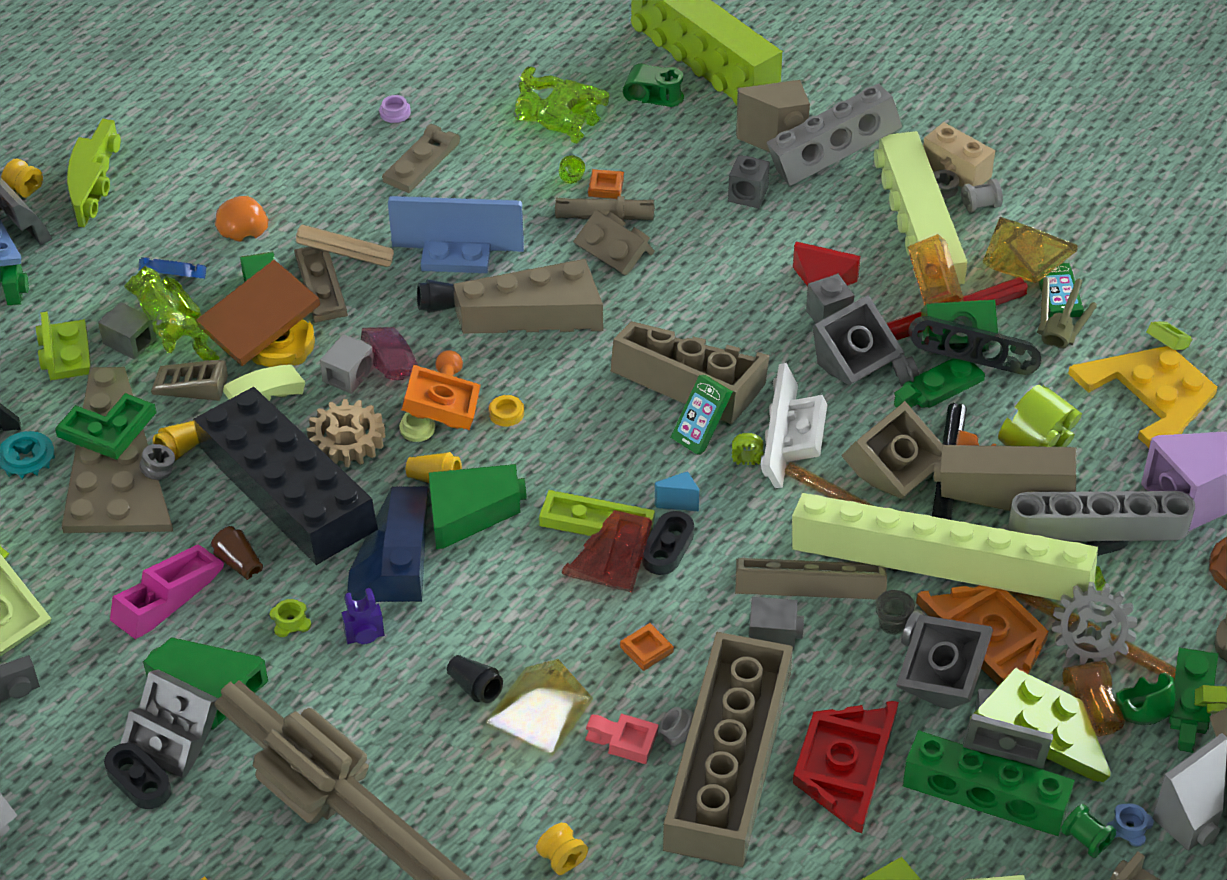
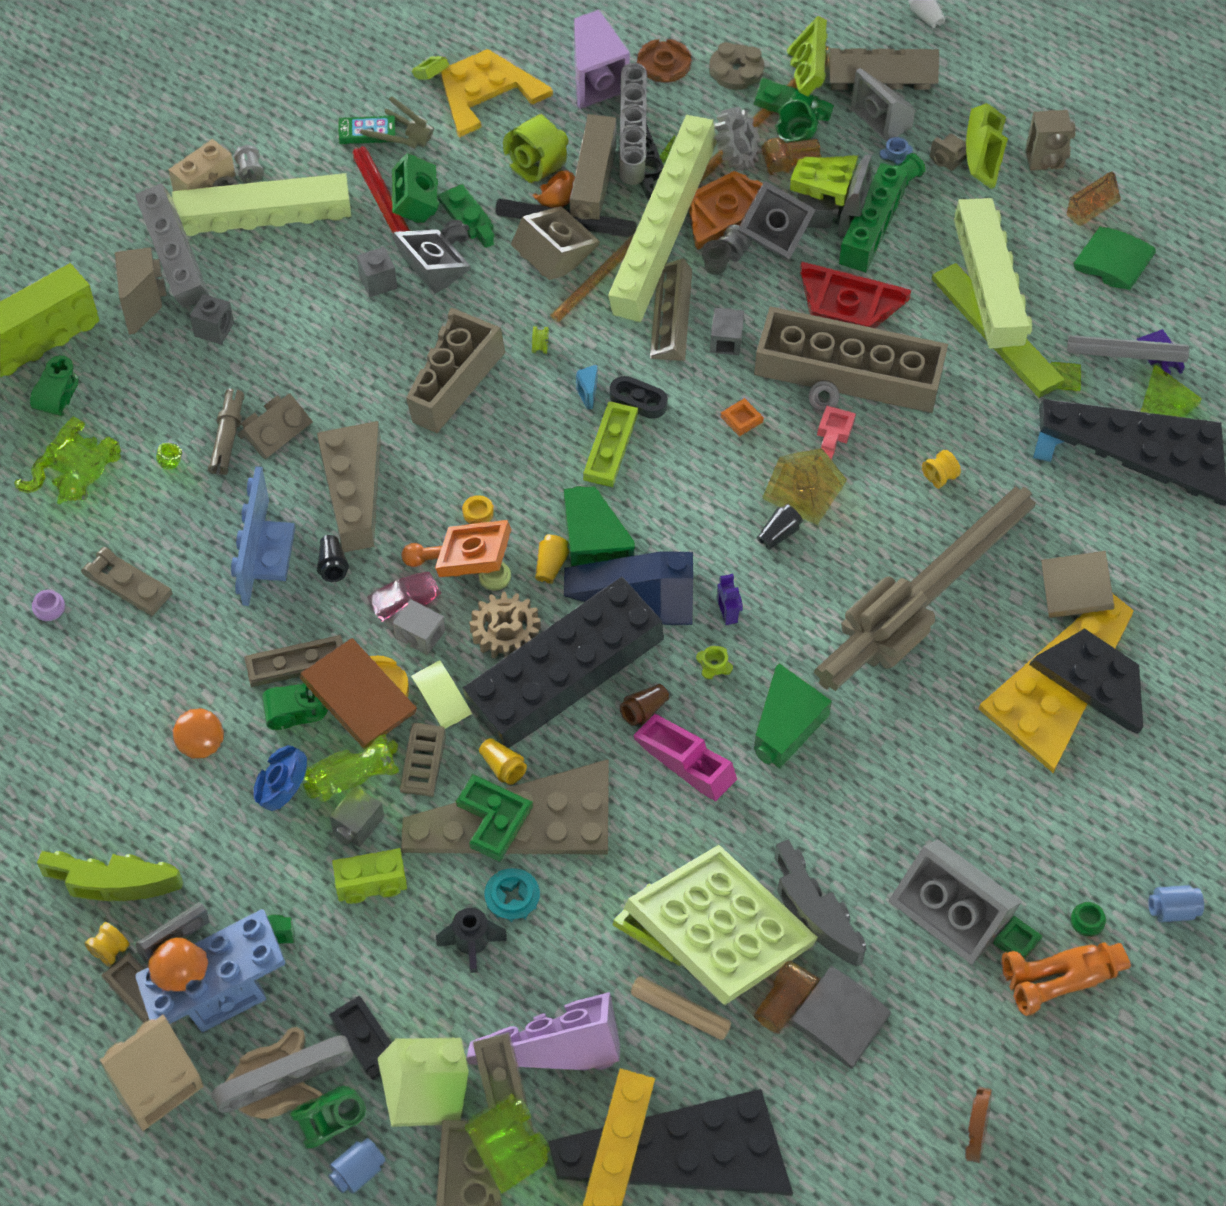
camera: 90 degrees left, 10 degrees up
black plate [104,743,171,809] -> none
flat silver slope [121,670,218,778] -> none
flat silver bush [139,444,175,480] -> none
tan axle [296,225,394,267] -> none
clear red wing [562,510,653,593] -> none
orange tile [588,169,624,199] -> none
tile [670,375,733,455] -> none
white bracket [761,363,827,488] -> none
red slope [793,241,861,286] -> none
clear orange slope [907,234,964,305] -> none
black beam [908,316,1041,375] -> none
clear yellow slope [983,217,1078,283] -> none

